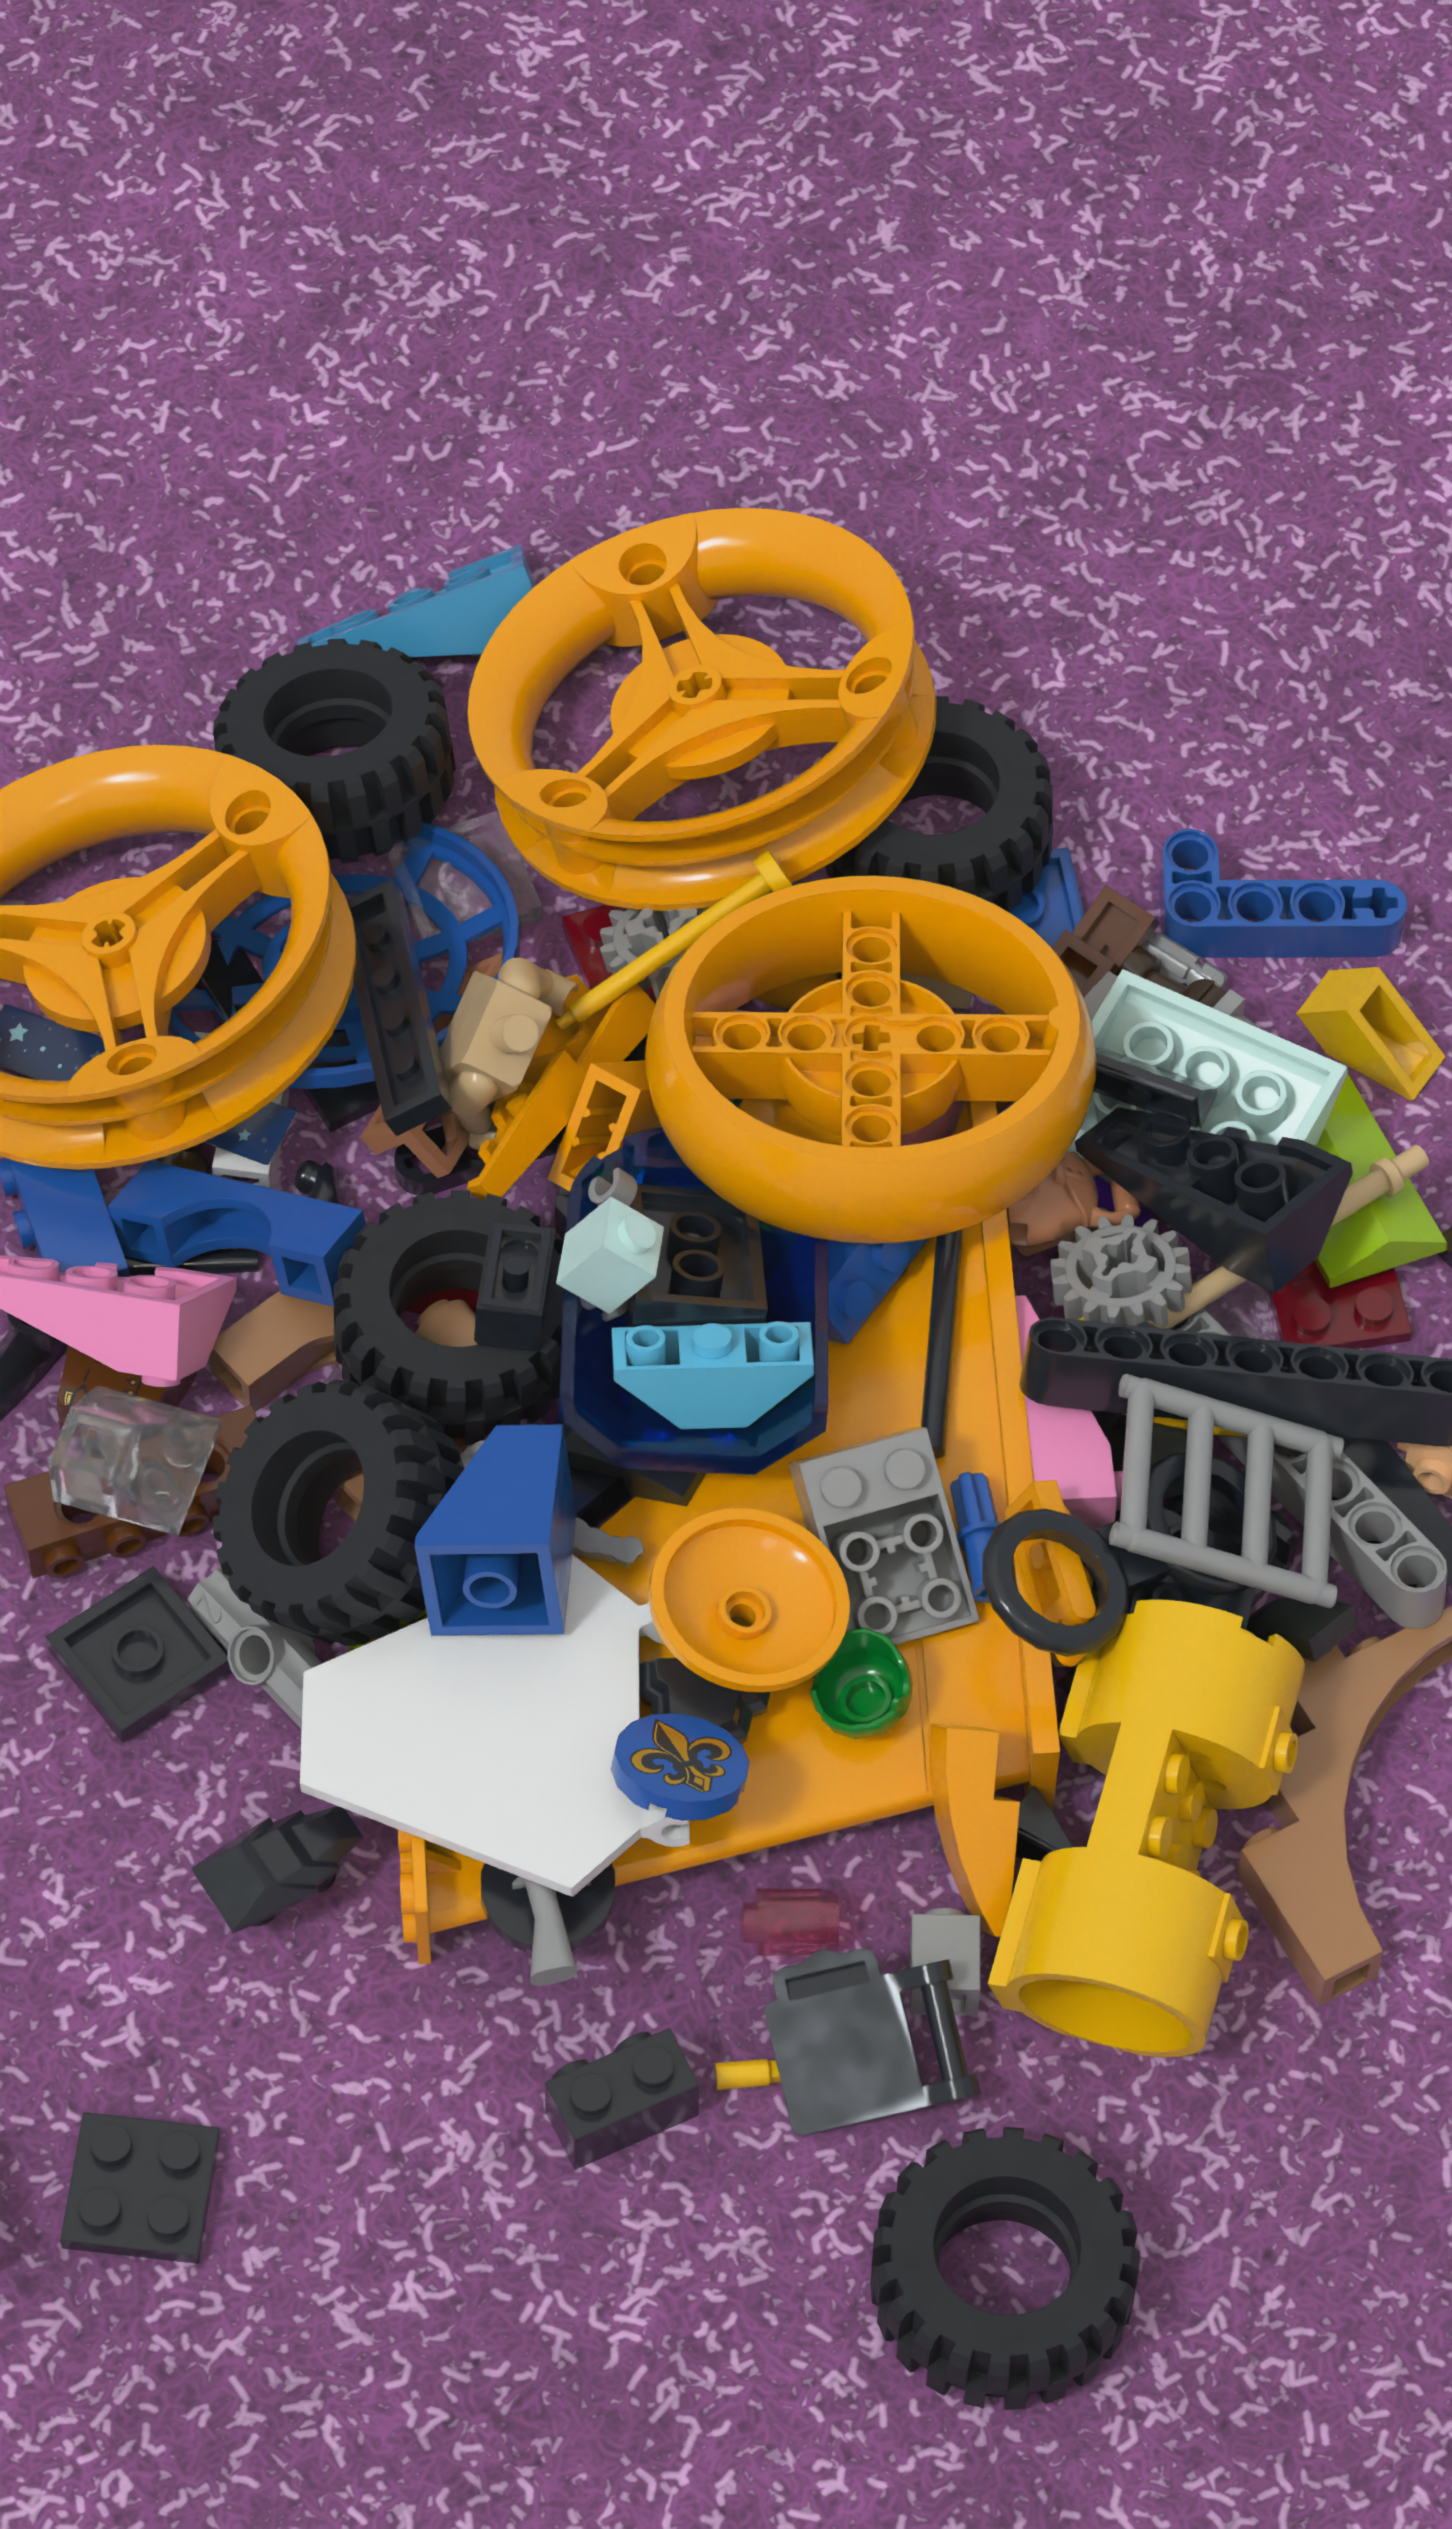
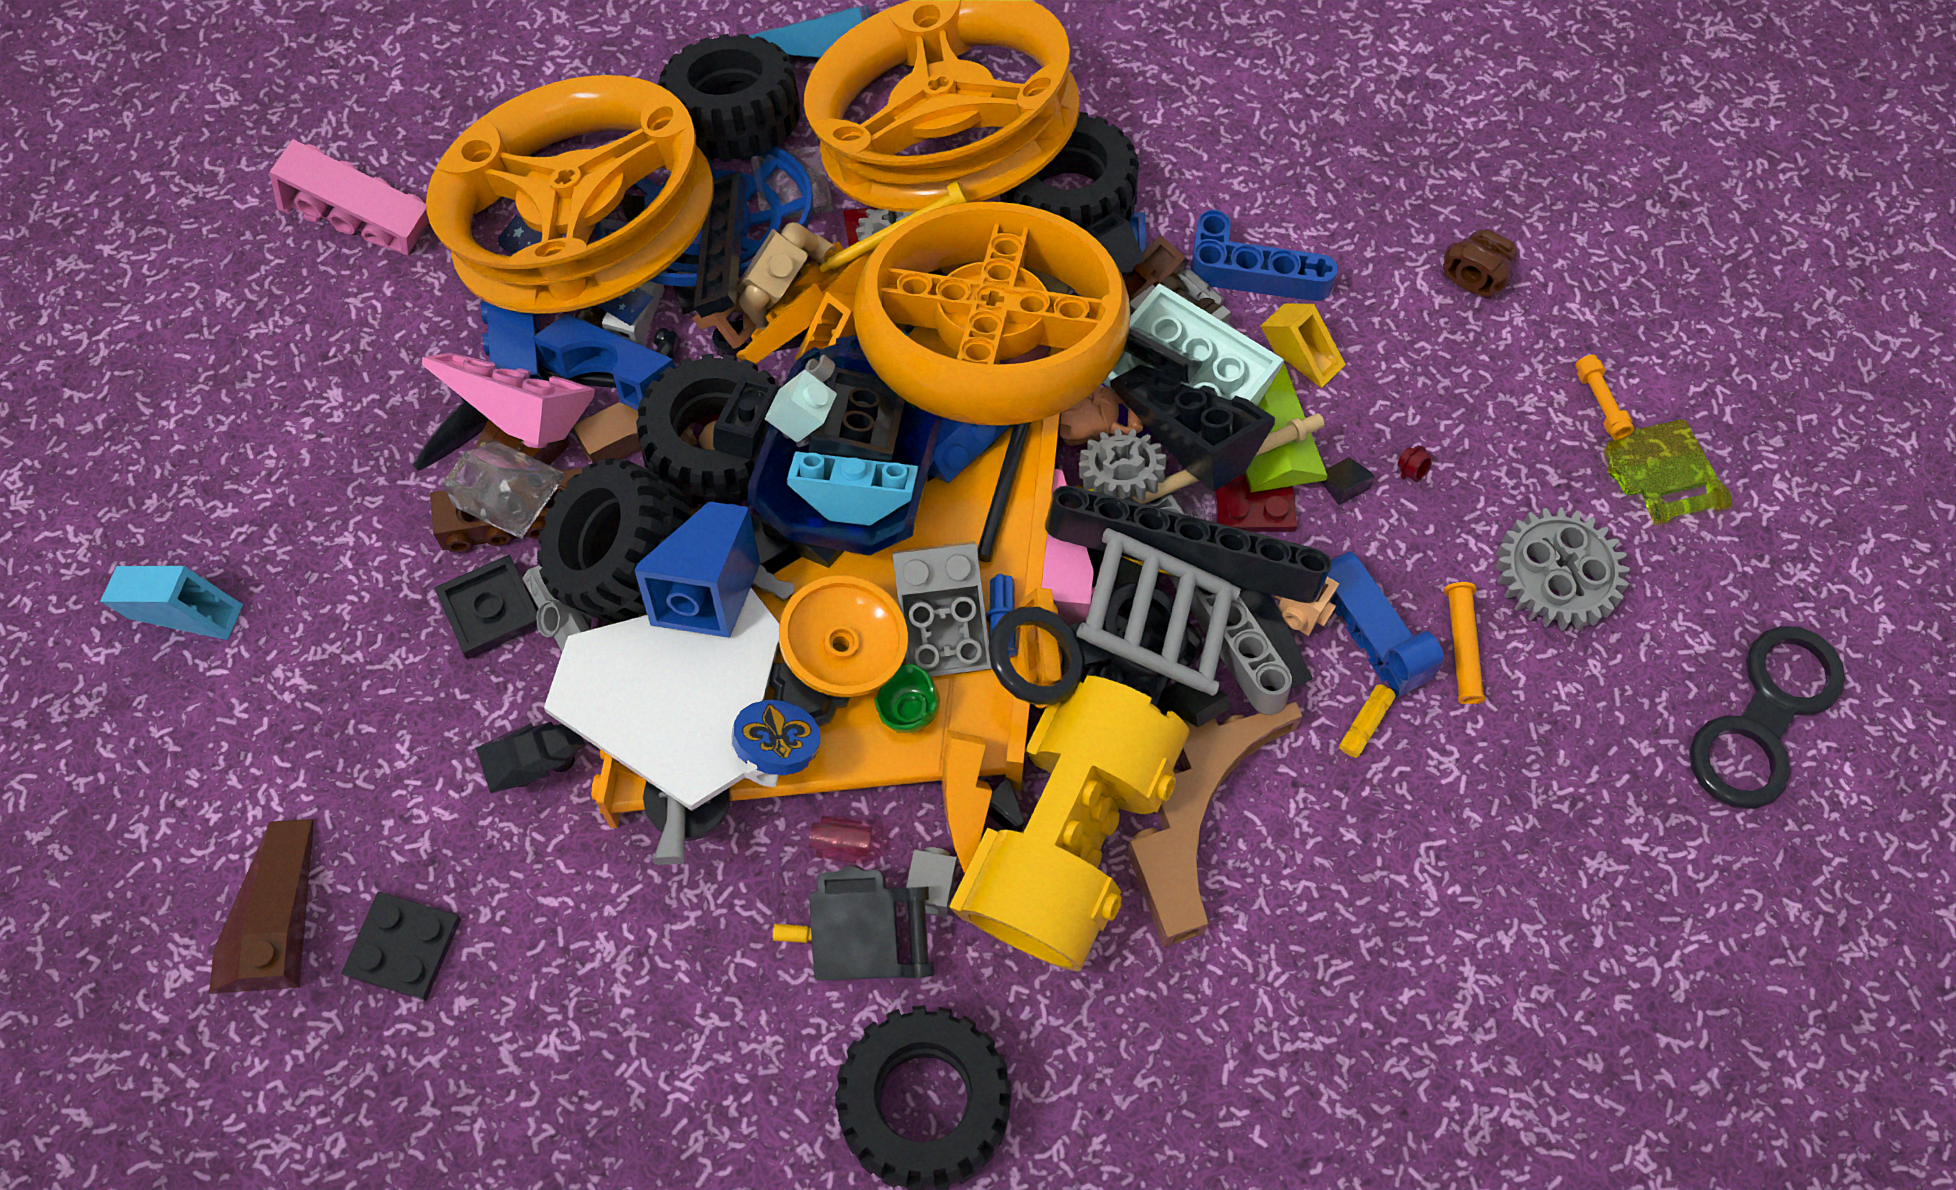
camera: 10 degrees right, 5 degrees up
black brick [545,2028,699,2170] -> none
none -> black slope [1084,212,1145,276]

